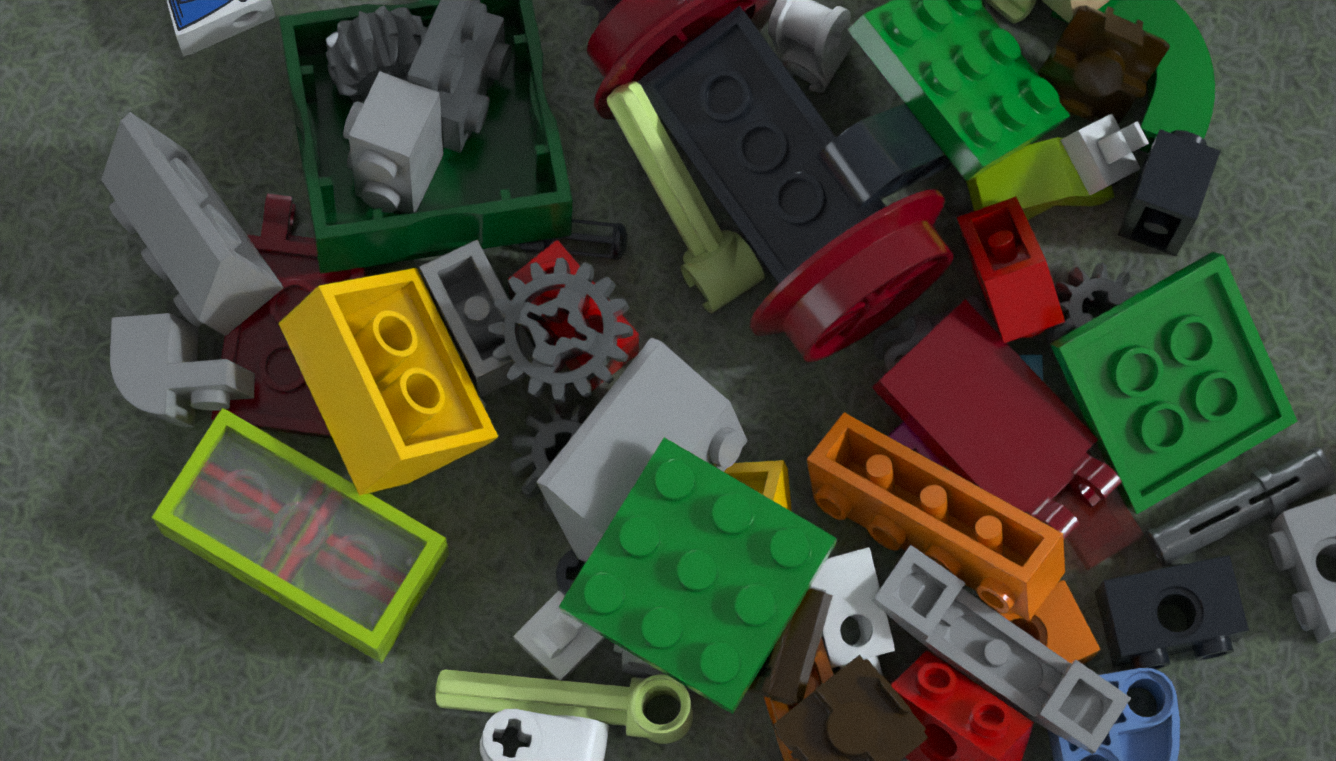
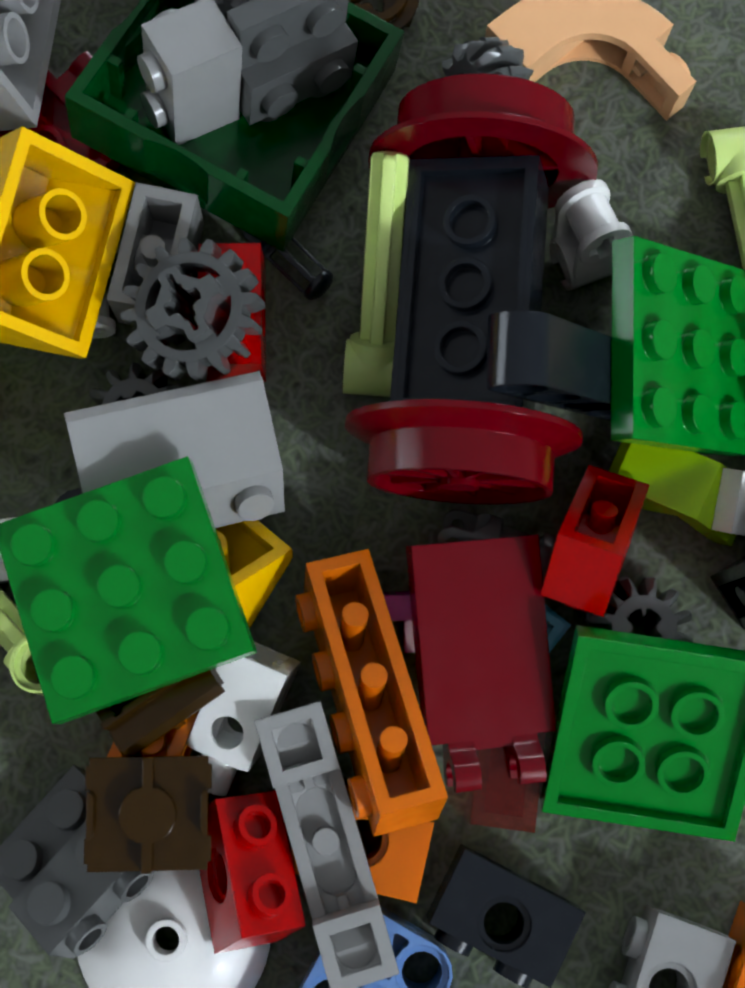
camera: 40 degrees right, 5 degrees up
dark grey pin [1145,447,1336,567] -> none

